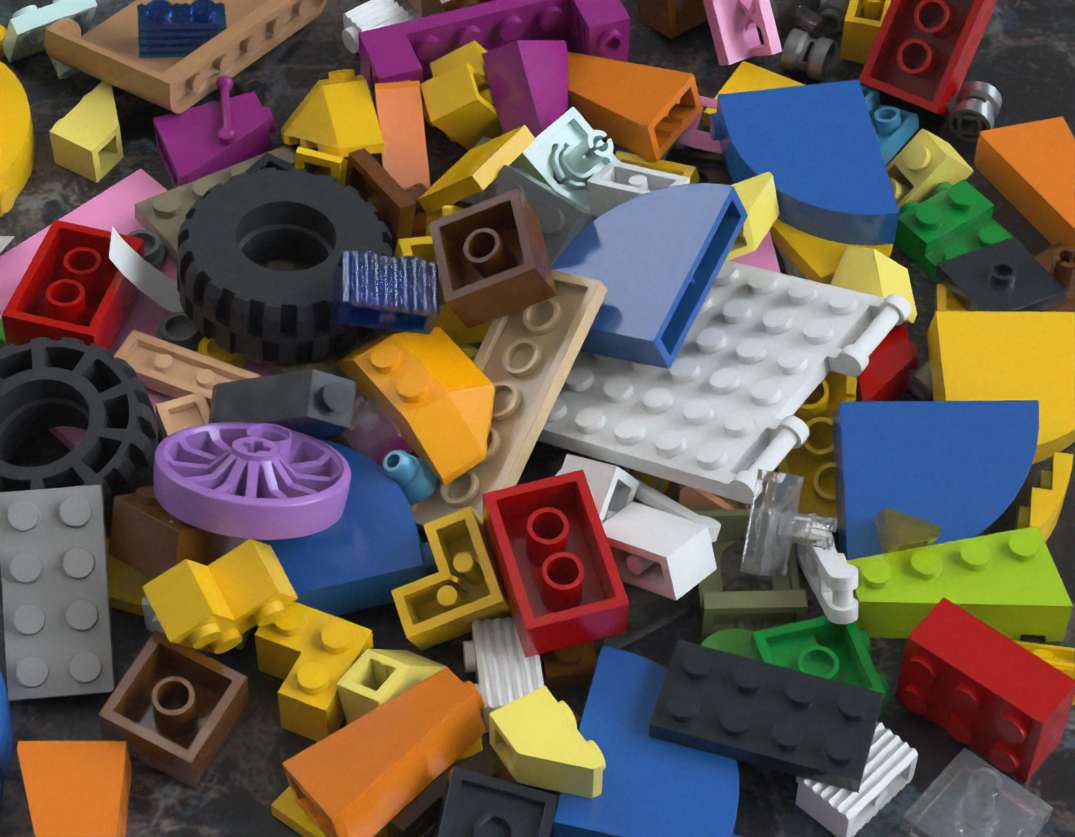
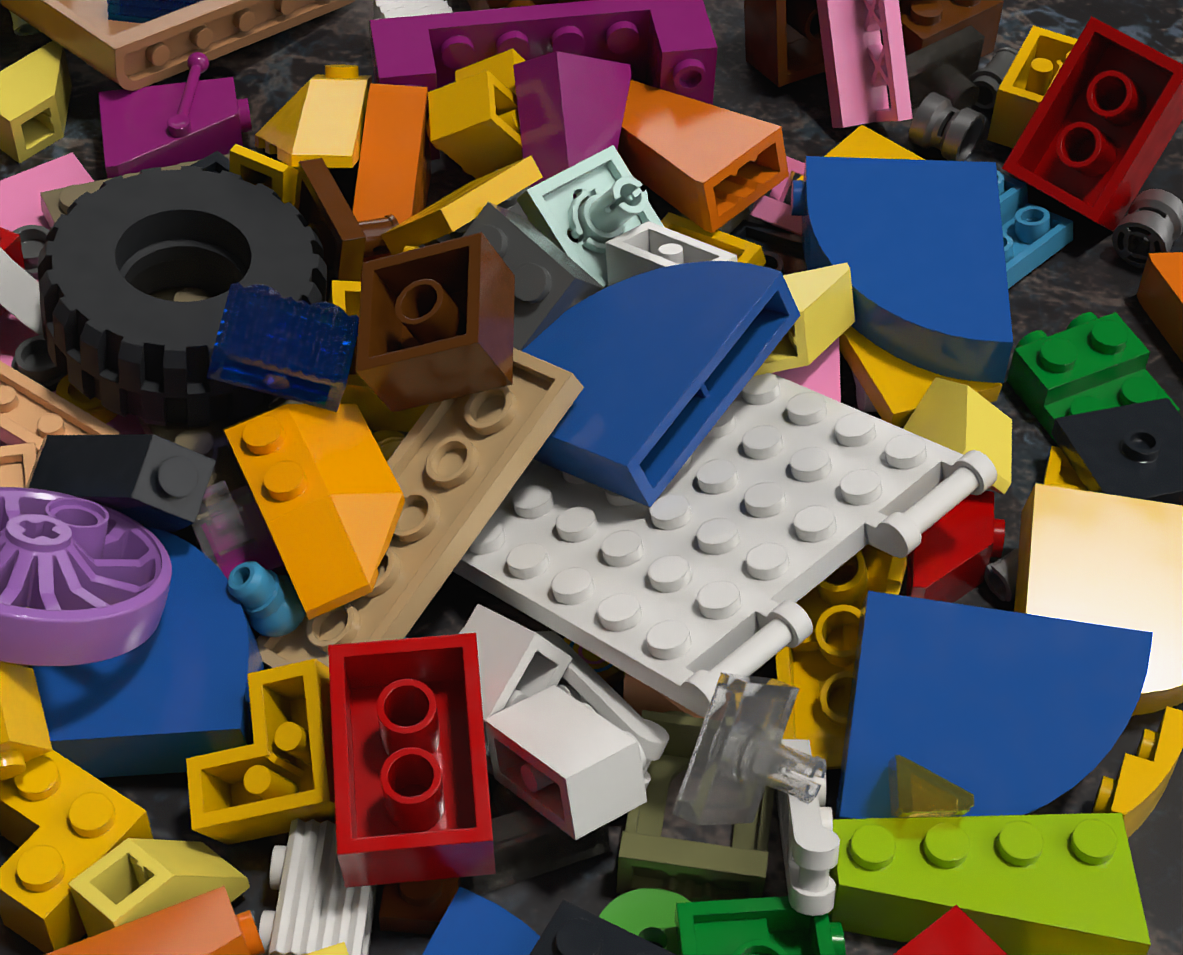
camera: 10 degrees right, 0 degrees up
light yellow slope [886,128,974,210] -> none

